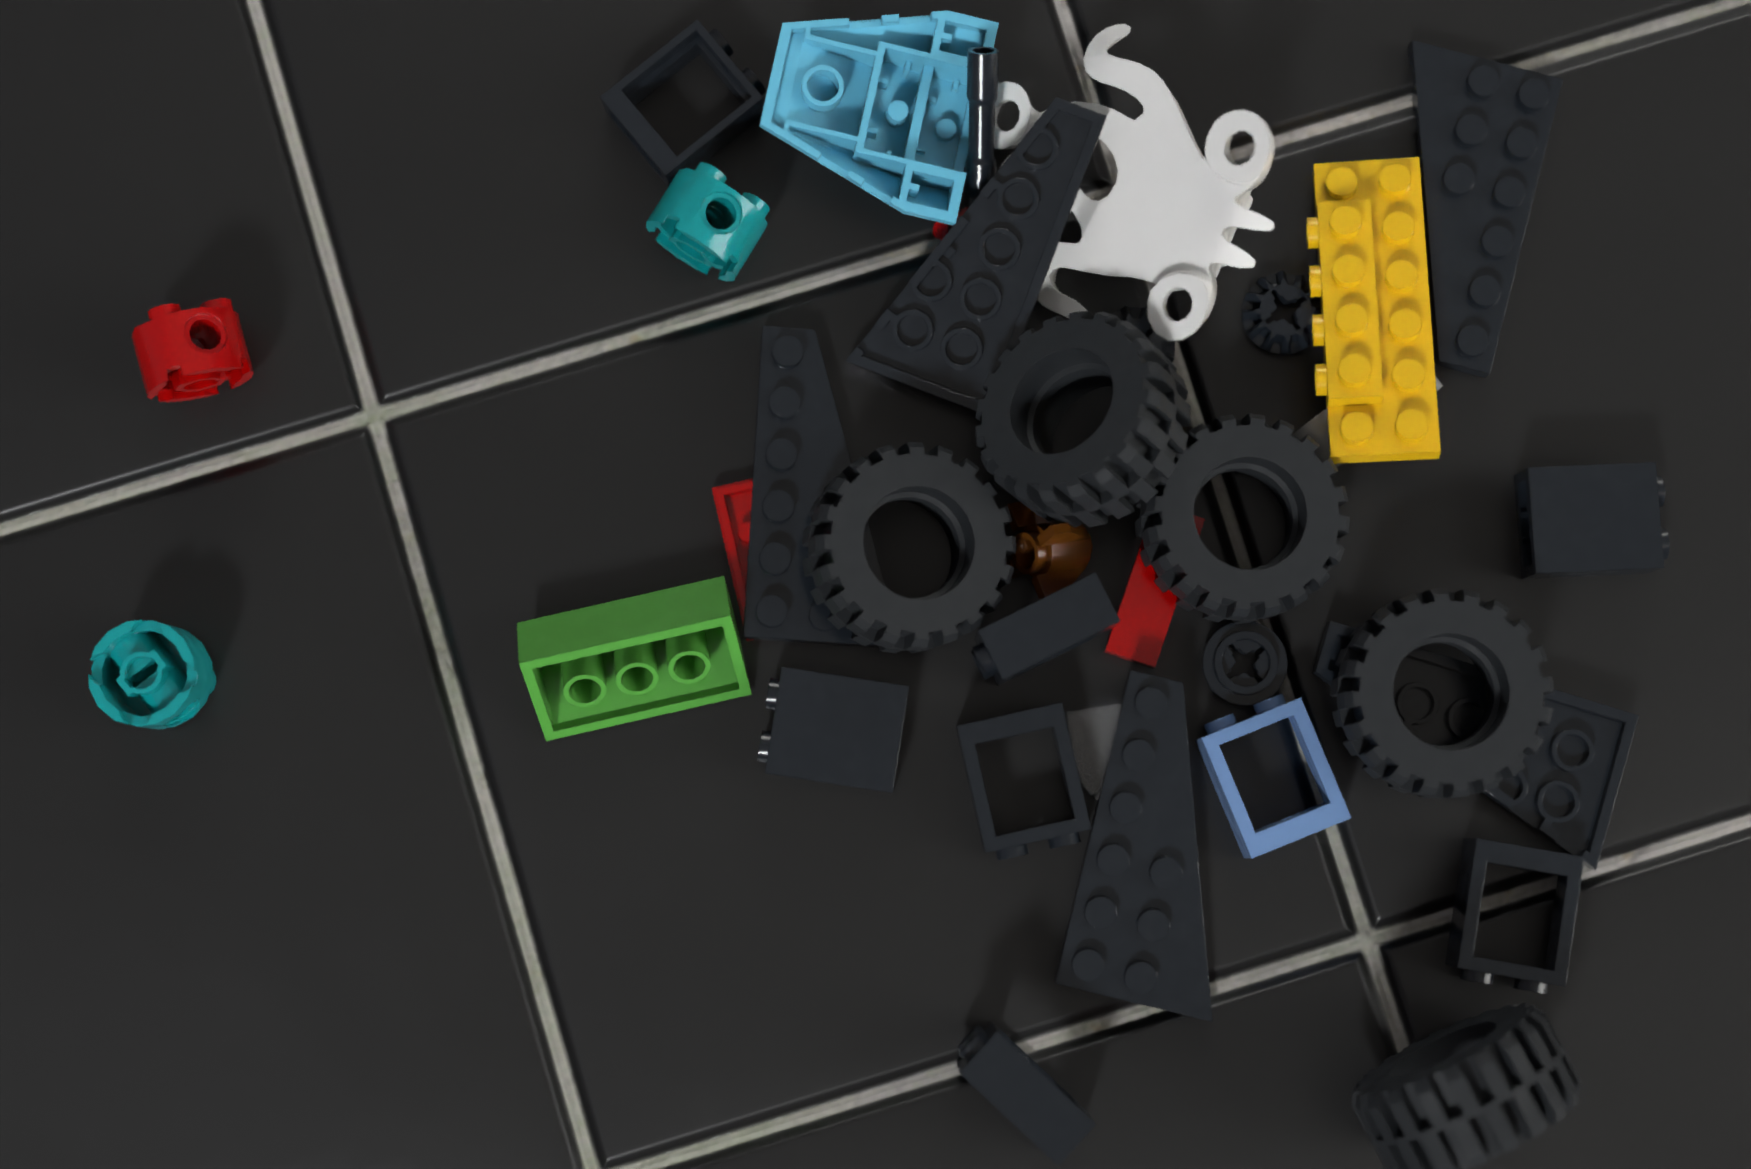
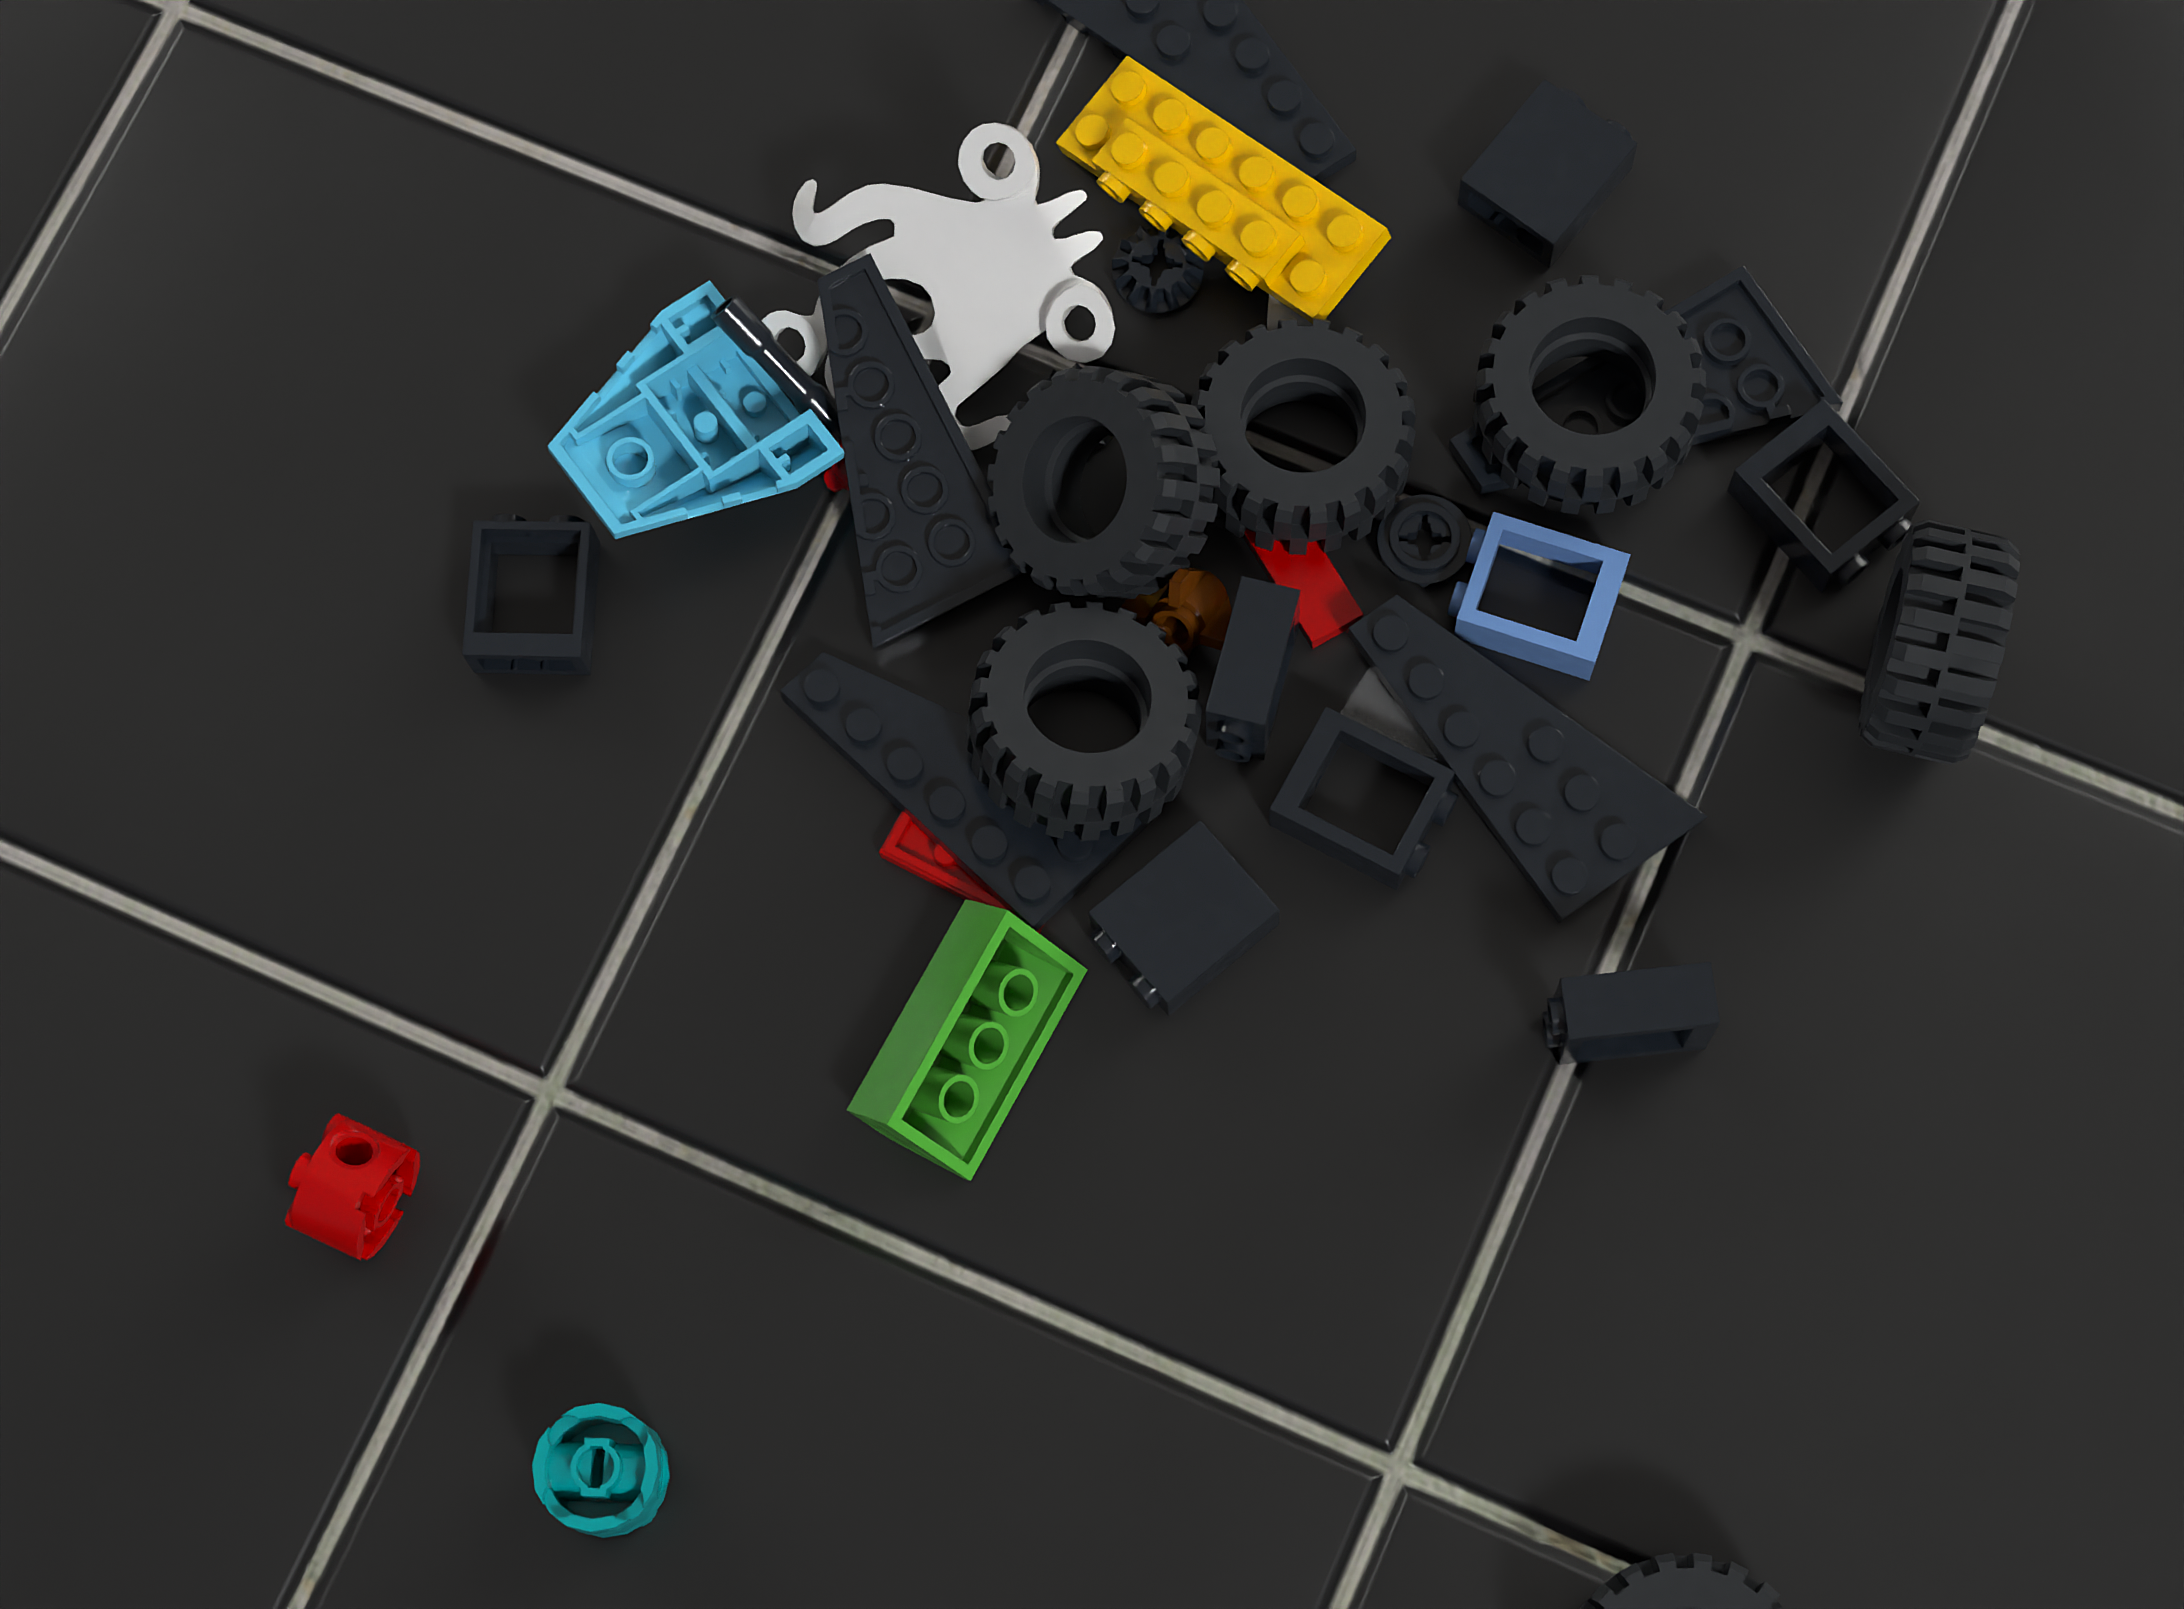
camera: 45 degrees left, 10 degrees down
teal brick [646,162,770,281] -> none

